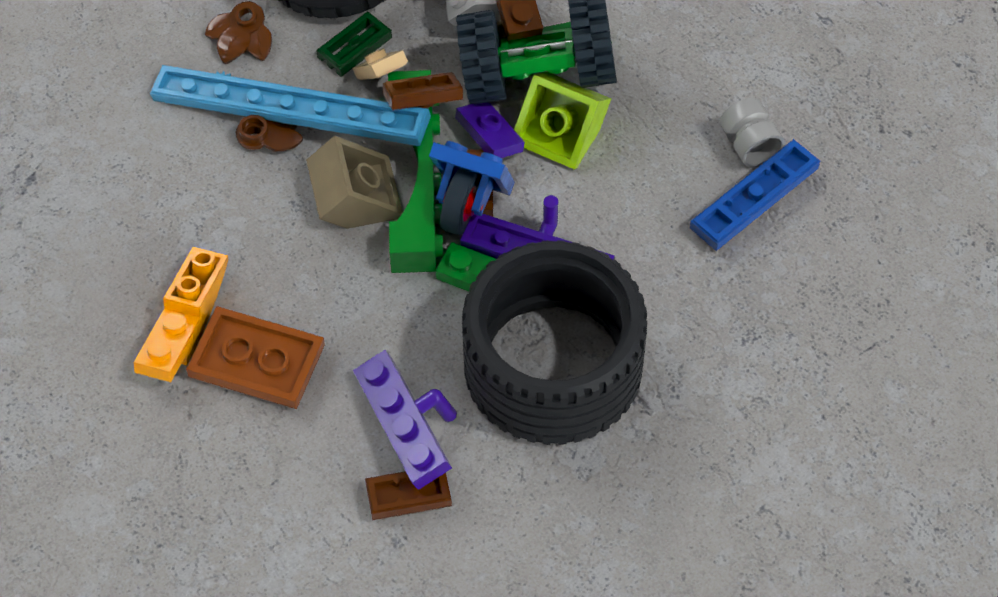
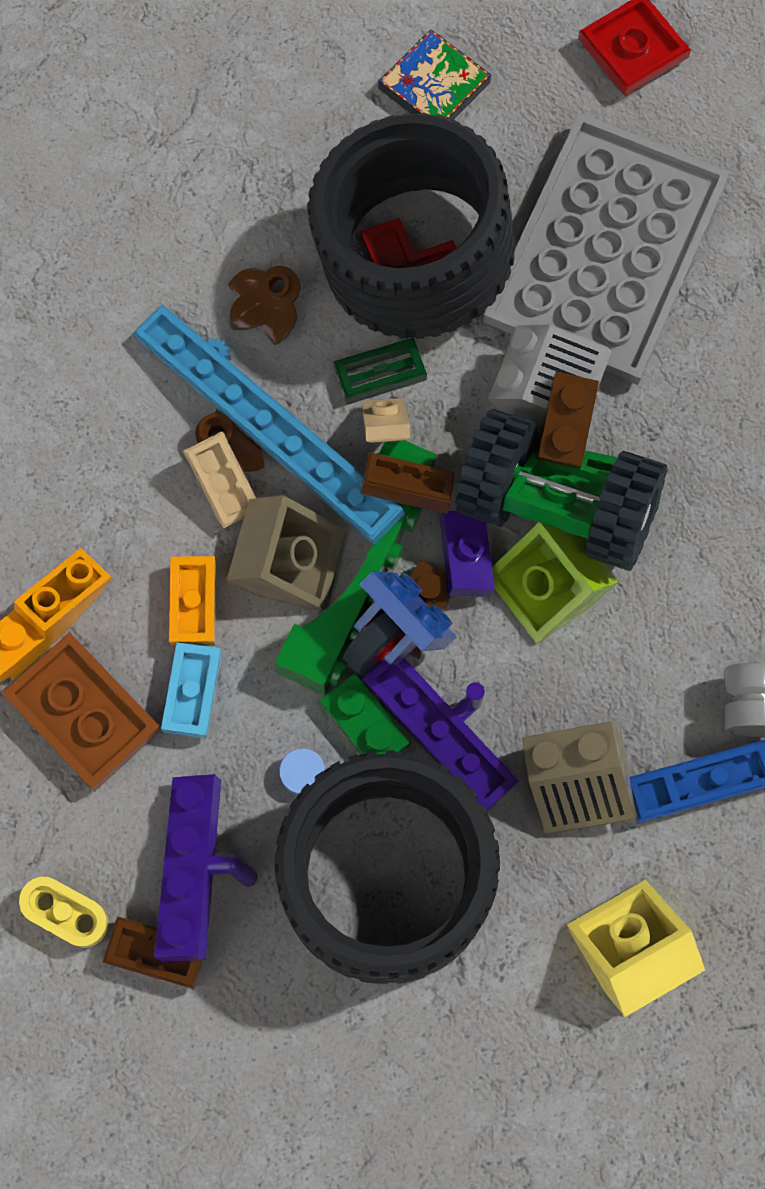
camera: 25 degrees right, 15 degrees up
none -> light yellow plate [19,877,109,948]
none -> medium azure plate [161,642,222,739]
none -> light orange plate [169,556,216,646]
none -> tan plate [183,431,256,529]
none -> light blue tile [280,748,325,795]
none -> dark tan slope [522,721,637,835]
none -> light yellow slope [567,880,705,1017]

